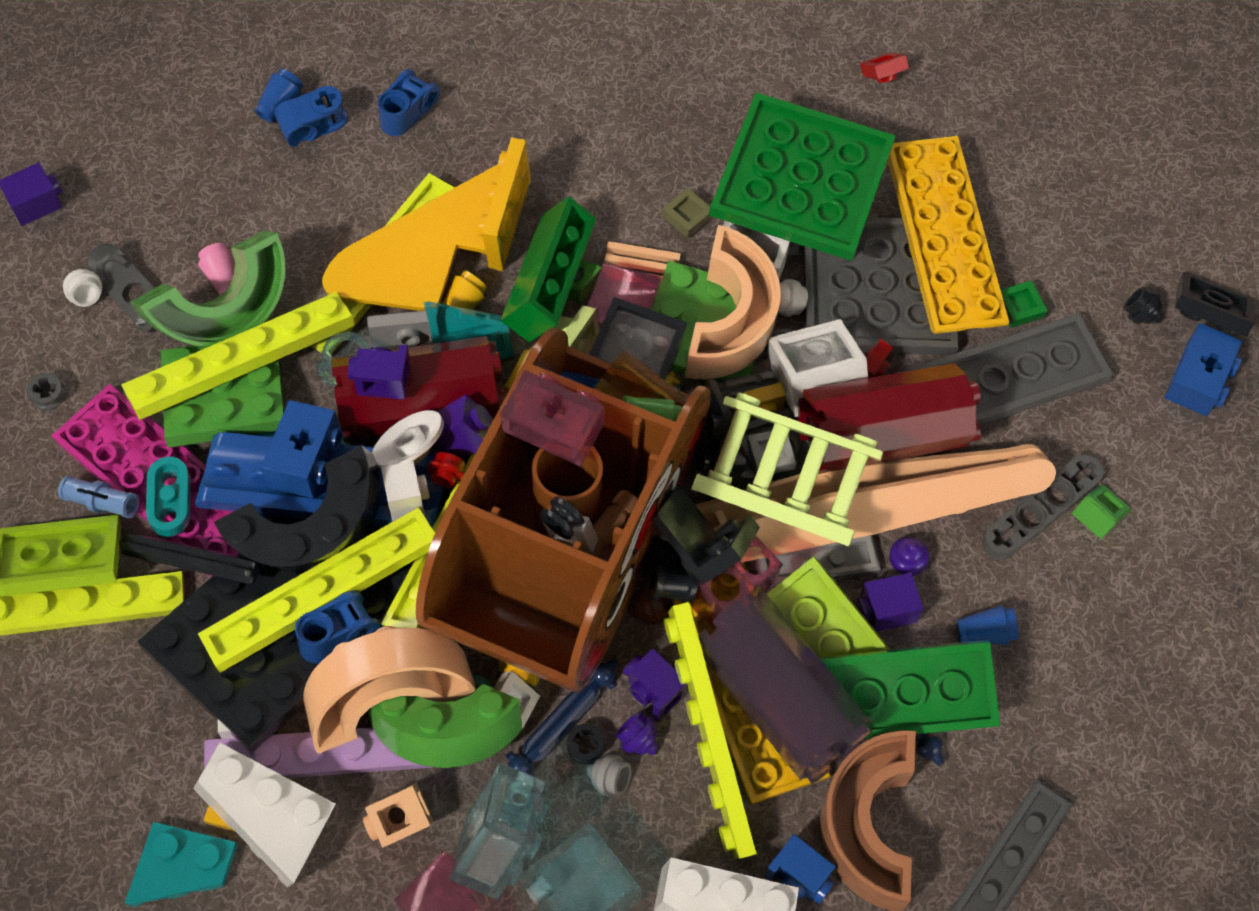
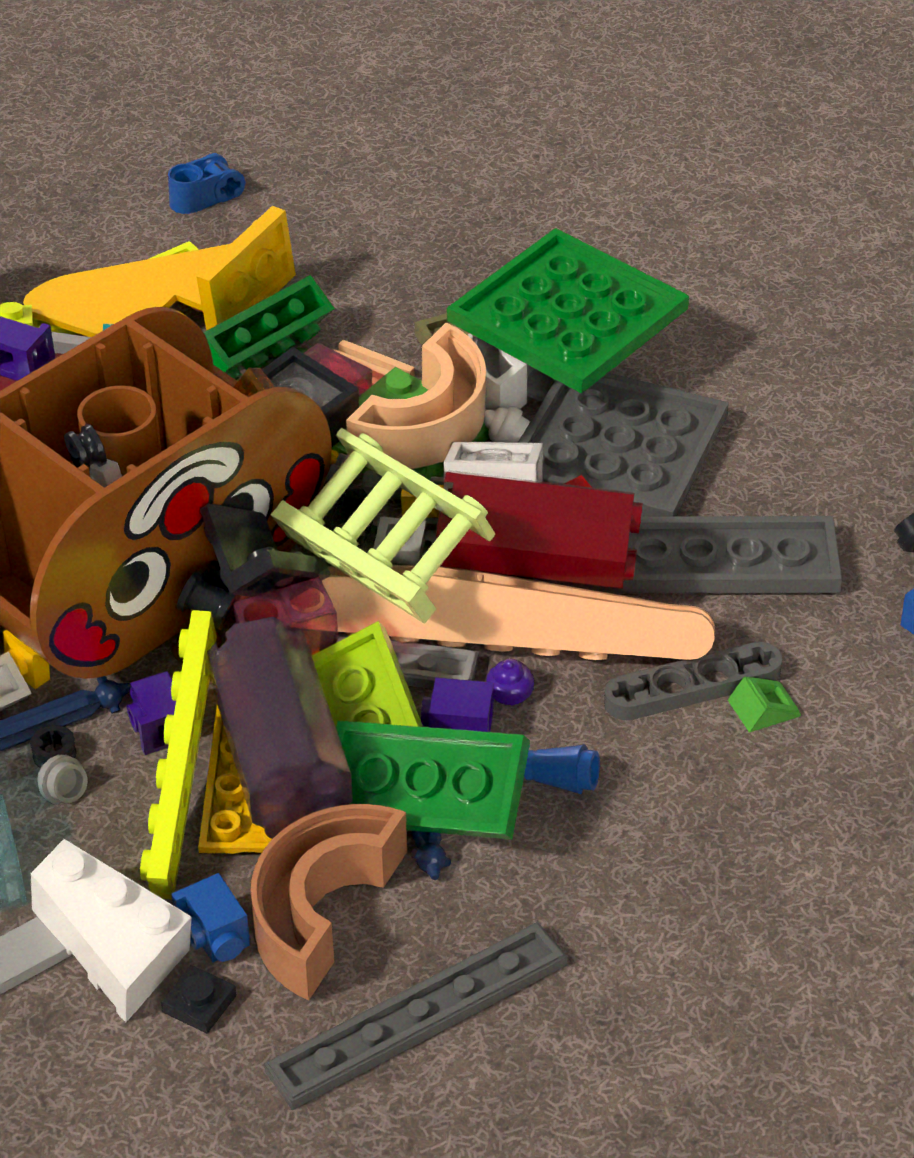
camera: 25 degrees right, 20 degrees down
blue cone [254,69,303,124] -> none
blue piece [274,86,348,147] -> none
clear pink brick [500,370,605,467] -> none
dark purple plate [615,712,658,755] -> none
red plate [860,52,909,83] -> none
yellow plate [888,136,1009,334] -> none
green plate [1001,280,1047,329] -> none

